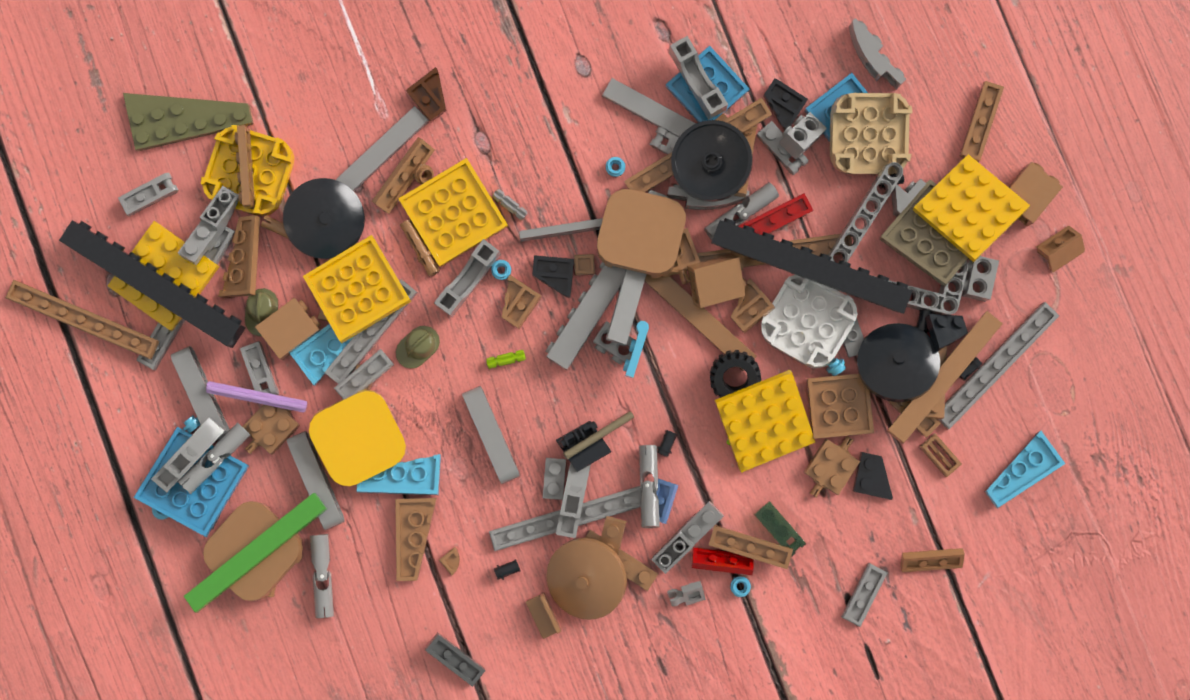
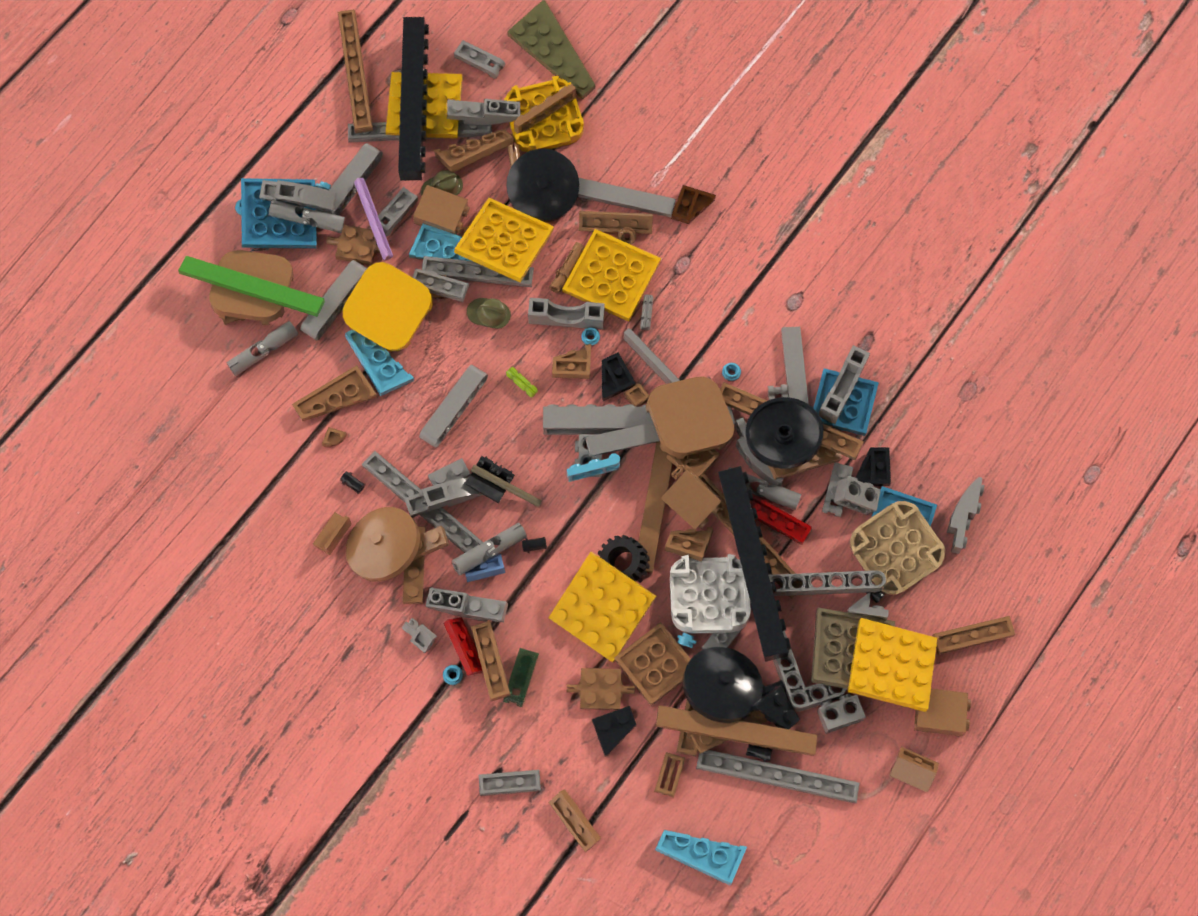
camera: 60 degrees right, 15 degrees down
dark grey hinge [425,632,486,687] -> none

